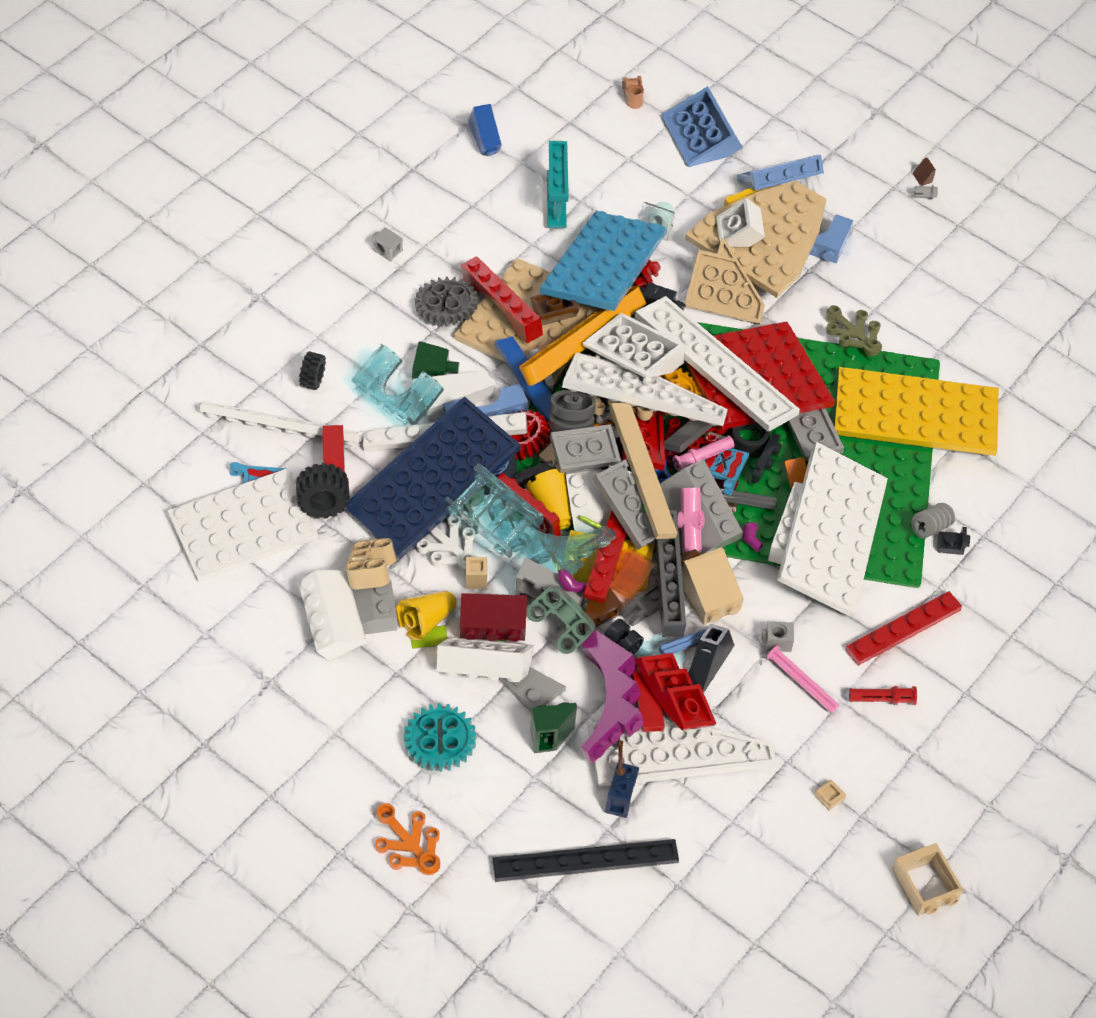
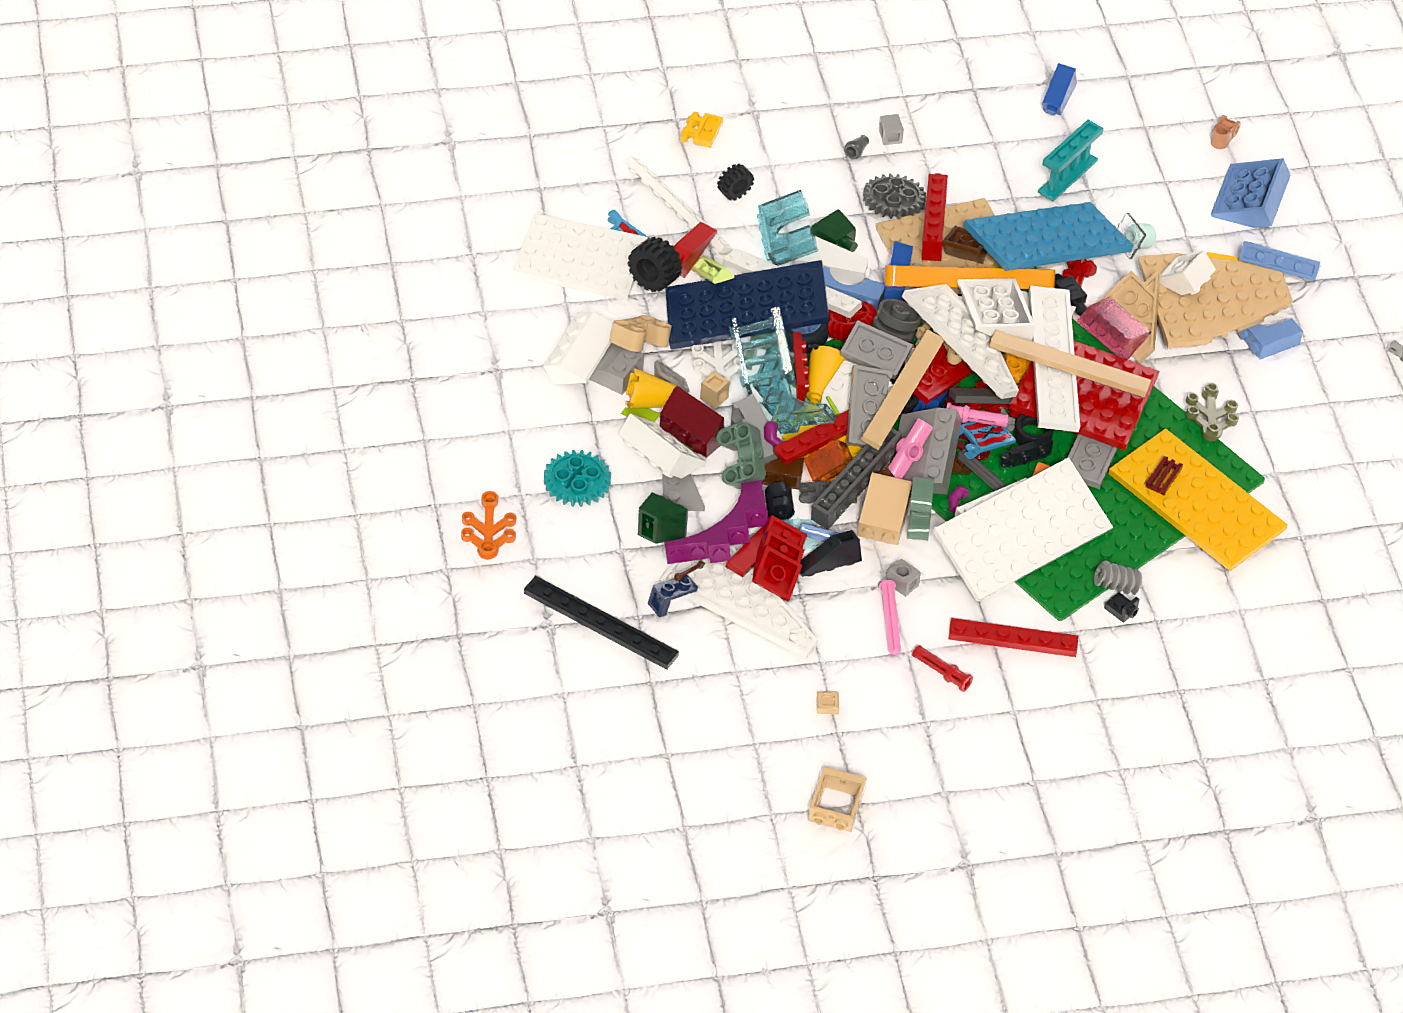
camera: 40 degrees right, 5 degrees down
none -> light grey slope [654,360,690,393]
none -> yellow plate [680,112,723,148]
none -> yellowish green slope [691,255,735,284]
none -> dark grey cone [844,135,869,159]
none -> sand green beam [907,476,934,541]
none -> tan tile [989,330,1151,397]
none -> clear pink slope [1077,297,1152,360]
none -> dark red tile [1146,456,1183,495]

